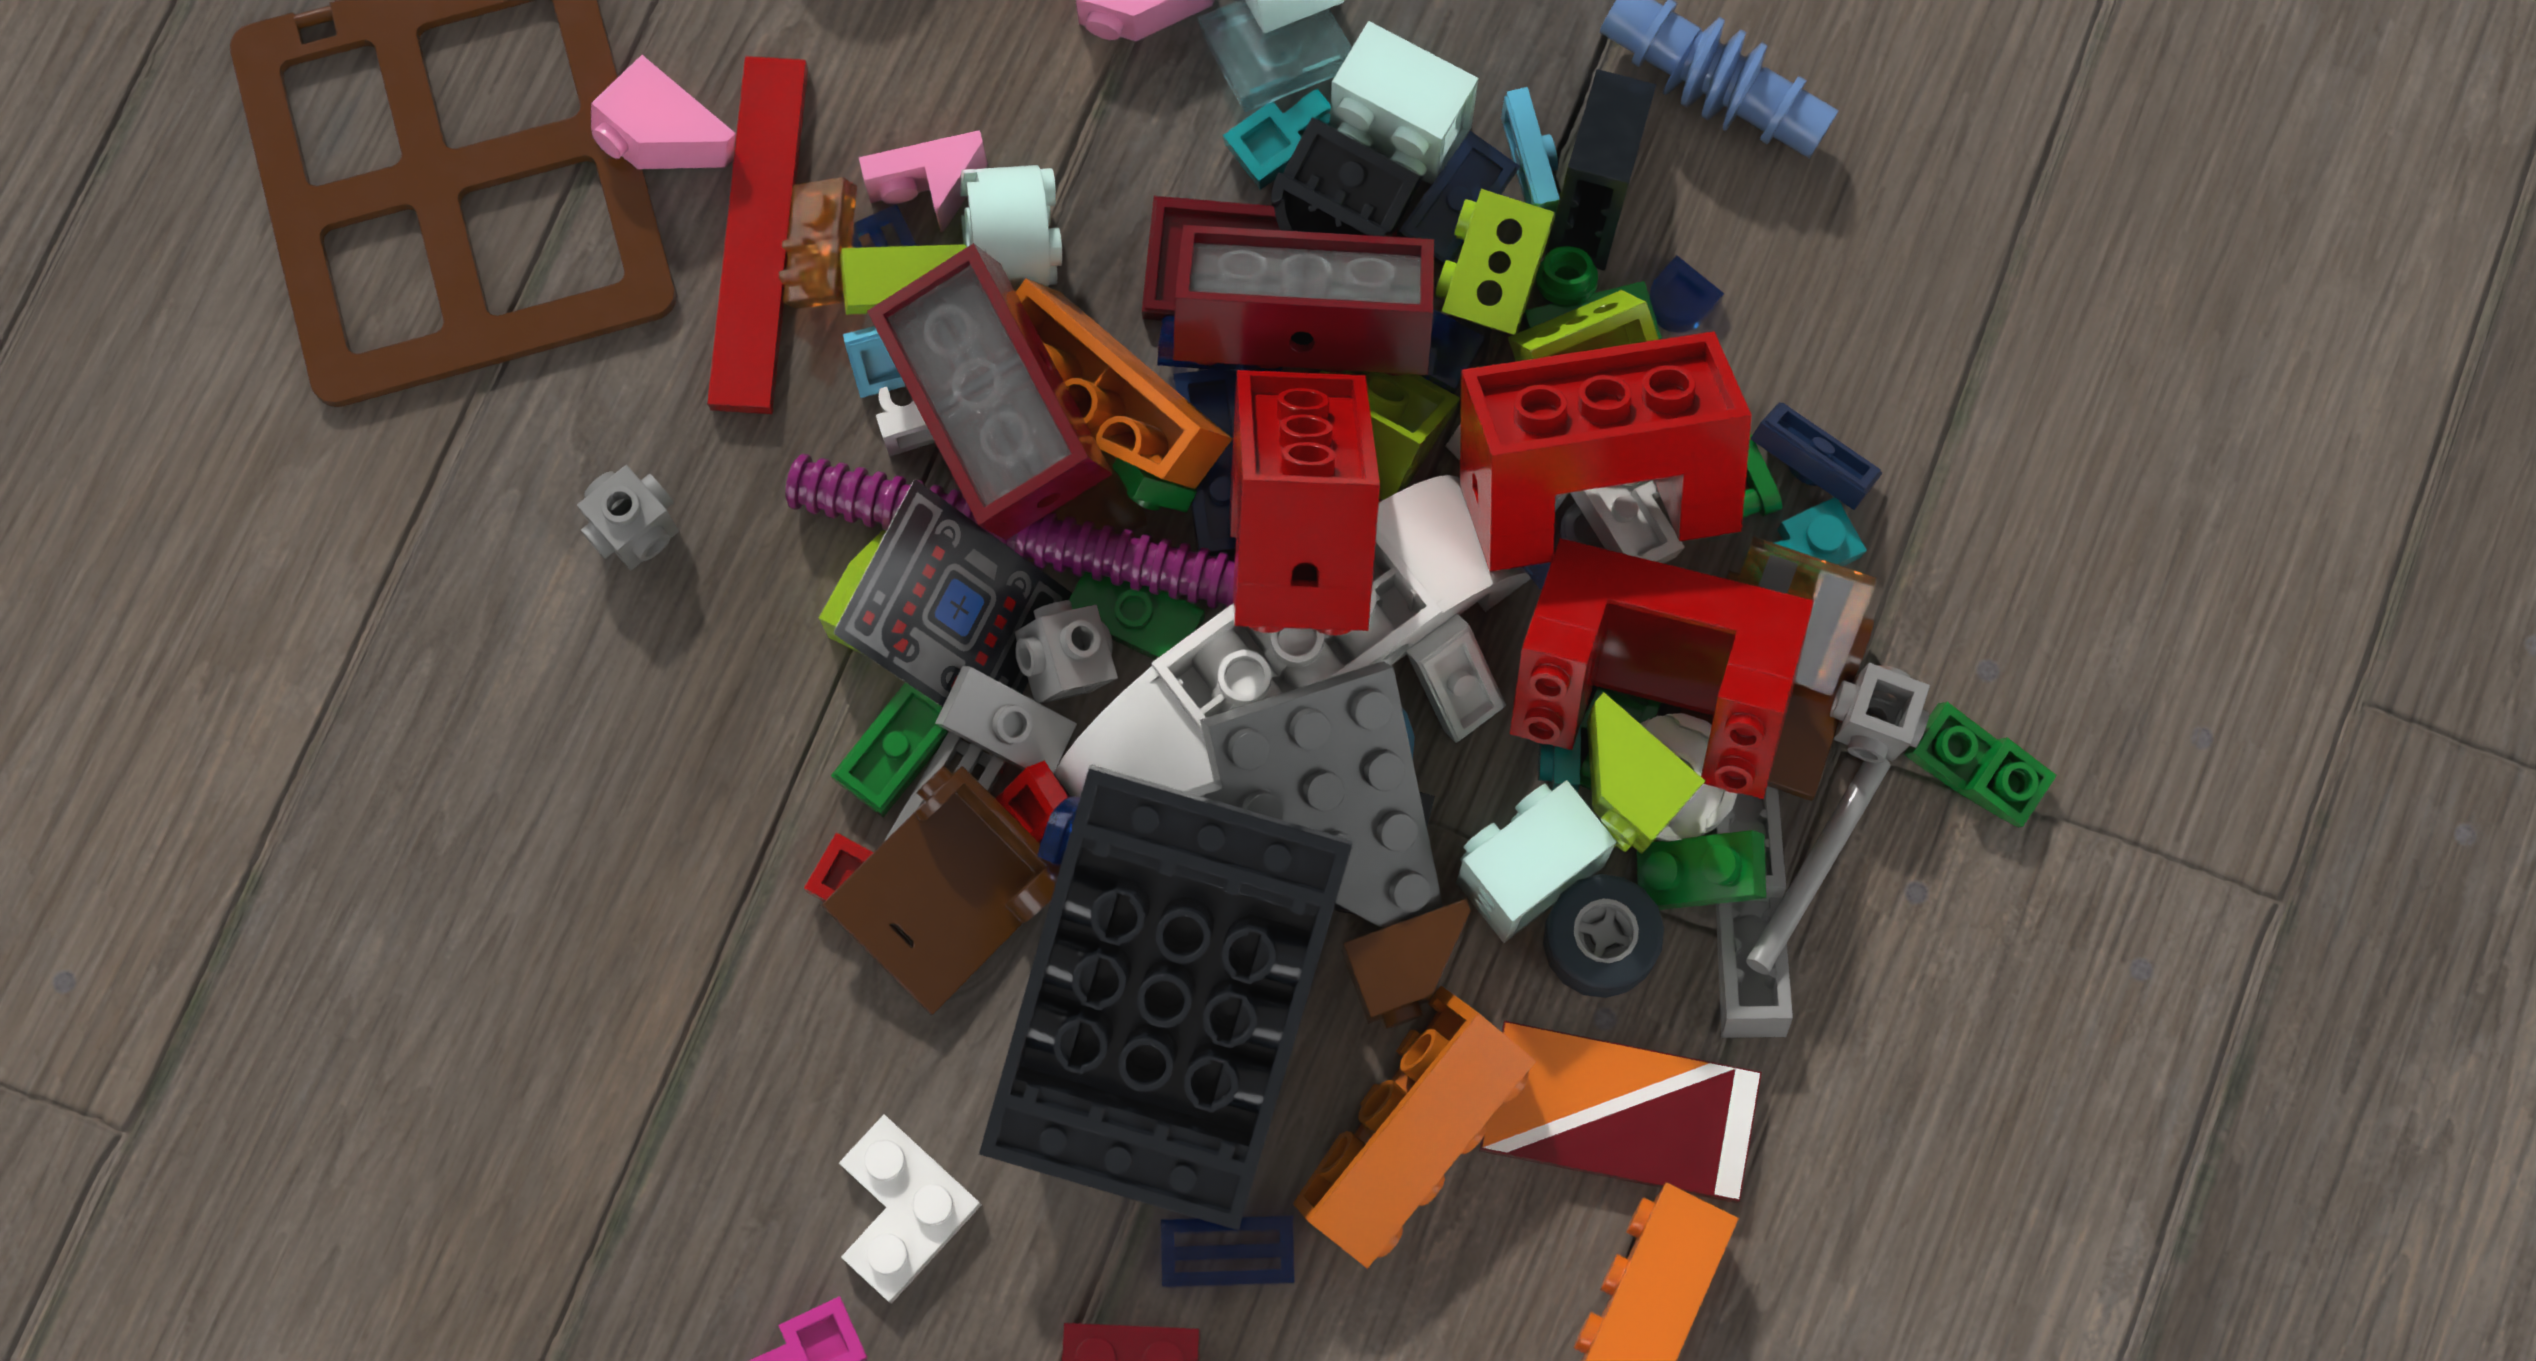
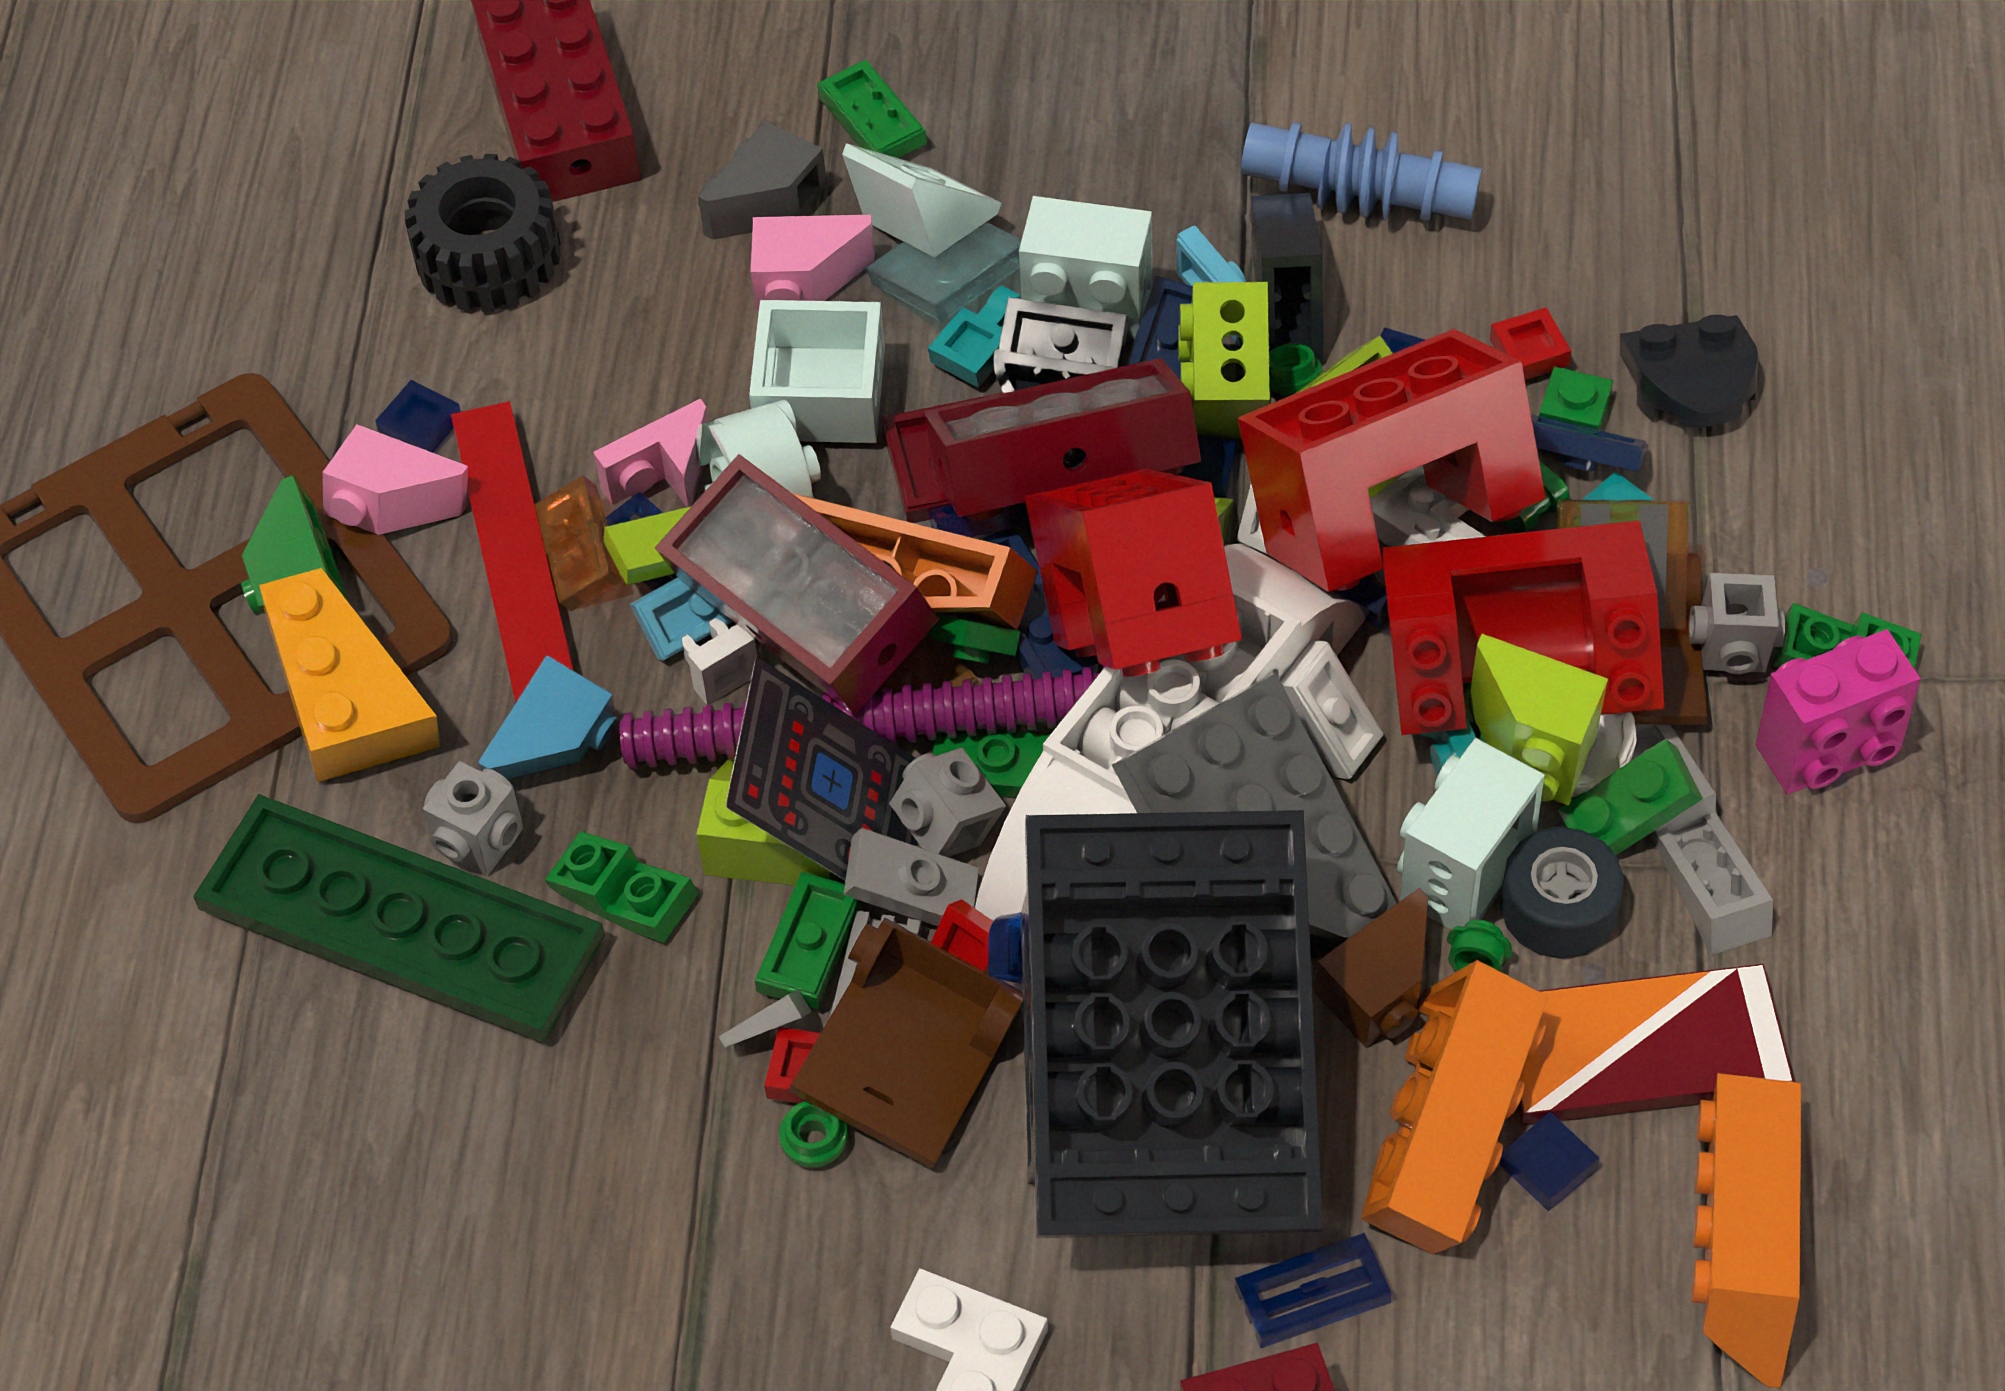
camera: 15 degrees left, 20 degrees down
light grey bar [1746,759,1891,975] -> none
none -> dark green plate [193,794,605,1043]
none -> green slope [241,475,349,616]
none -> light orange wedge [259,568,441,782]
none -> clear blue tile [375,380,461,453]
none -> dark azure slope [478,655,618,779]
none -> green slope [545,831,699,943]
none -> light grey piece [719,990,811,1047]
none -> light aqua piece [749,300,885,443]
none -> green plate [779,1101,848,1168]
none -> green plate [1447,920,1512,972]
none -> red plate [1490,307,1571,380]
none -> clear blue tile [1500,1112,1600,1211]
none -> green plate [1539,366,1613,430]
none -> black slope [1620,314,1758,427]
none -> dark pink brick [1755,629,1921,795]

